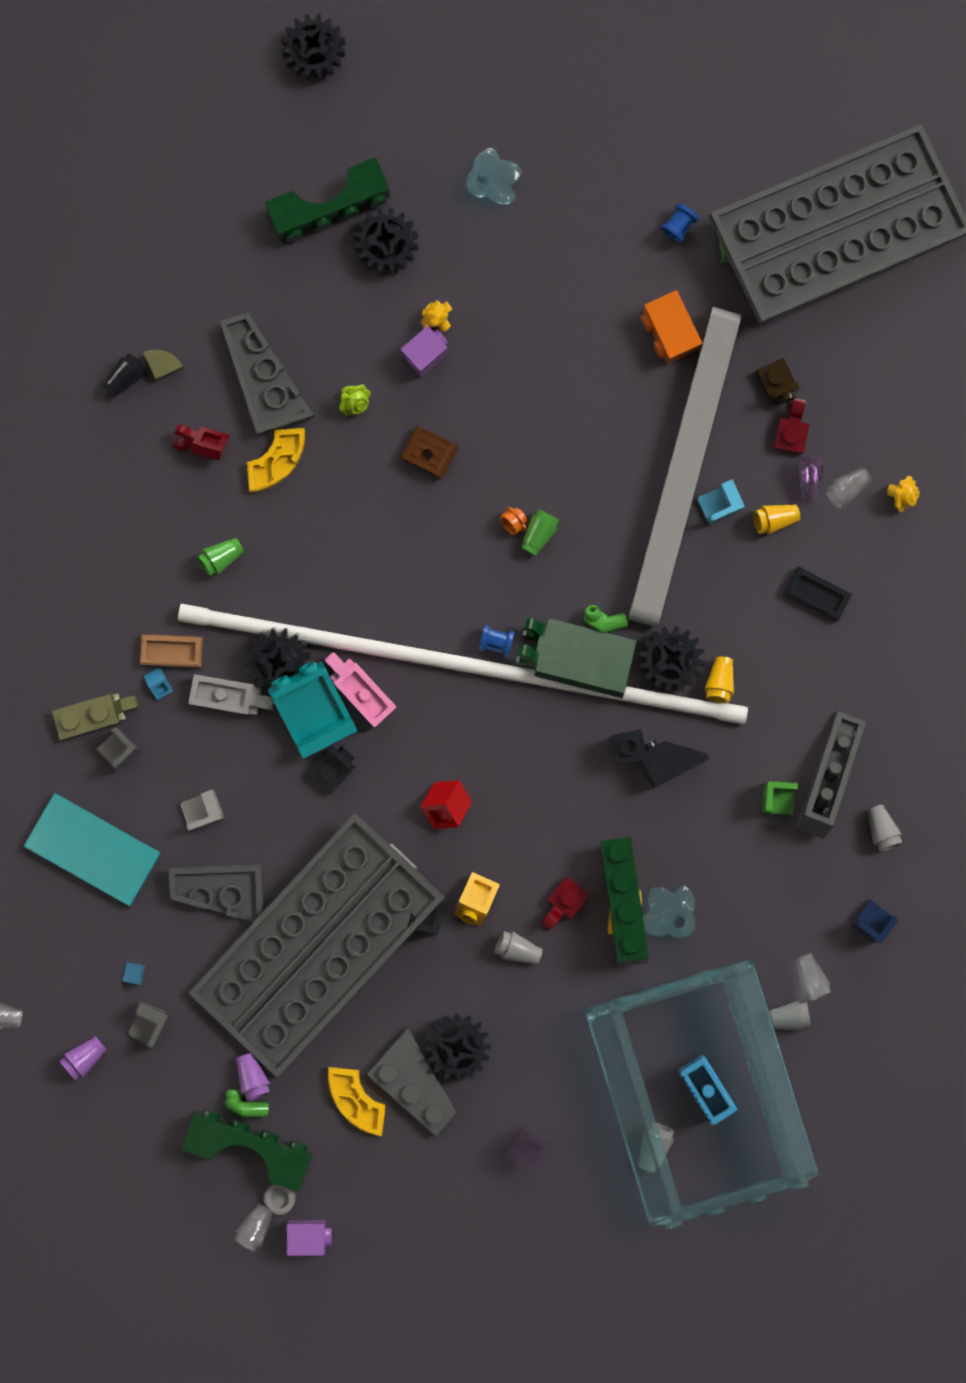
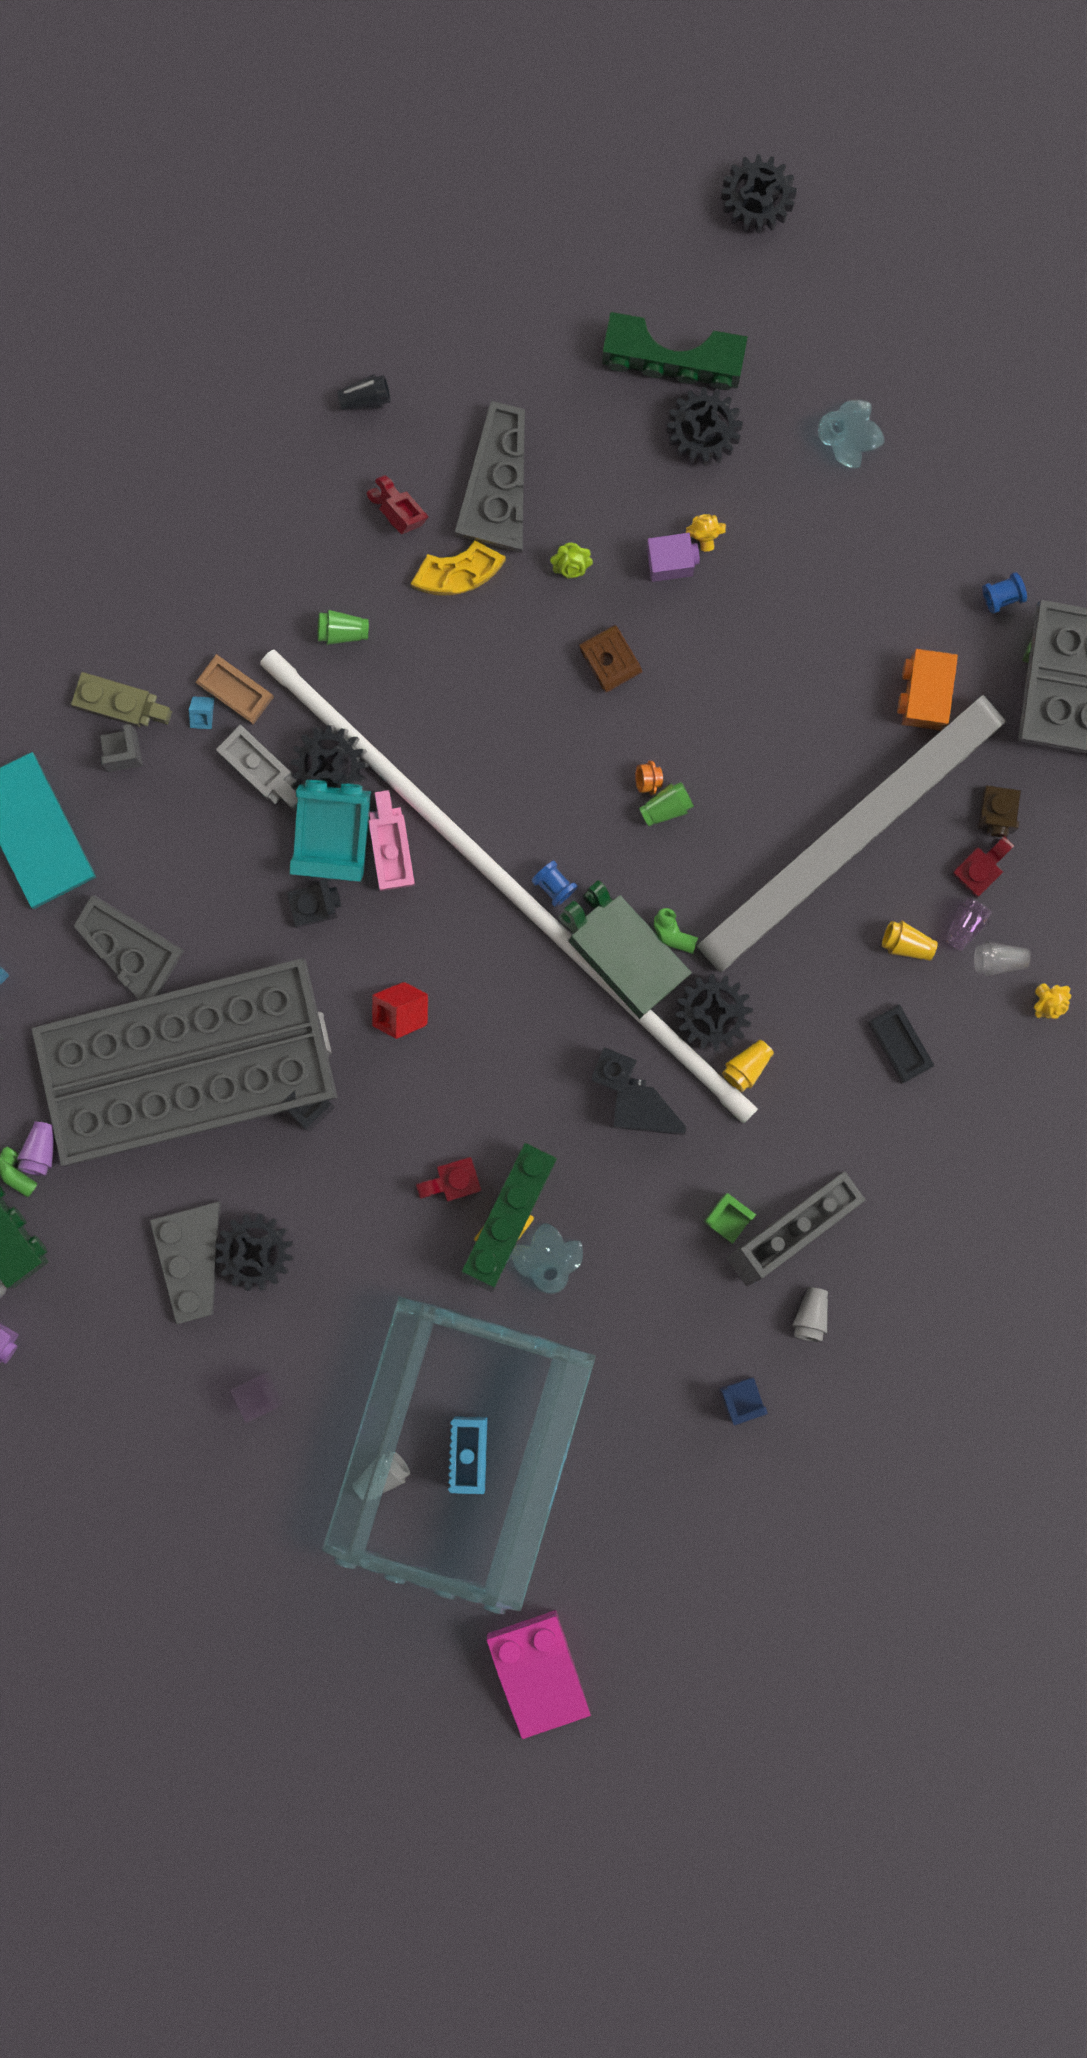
camera: 40 degrees right, 0 degrees up
olive tile [143,350,184,381] -> none
light grey panel [181,790,225,832] -> none
yellow tile [328,1067,386,1136] -> none
yellow bracket [454,872,500,926] -> none
light grey cone [495,930,543,966] -> none
medium azure panel [698,479,745,526] -> none
light grey cone [765,1000,811,1031] -> none
clear cone [795,954,831,1002] -> none
none -> dark pink slope [487,1610,591,1739]

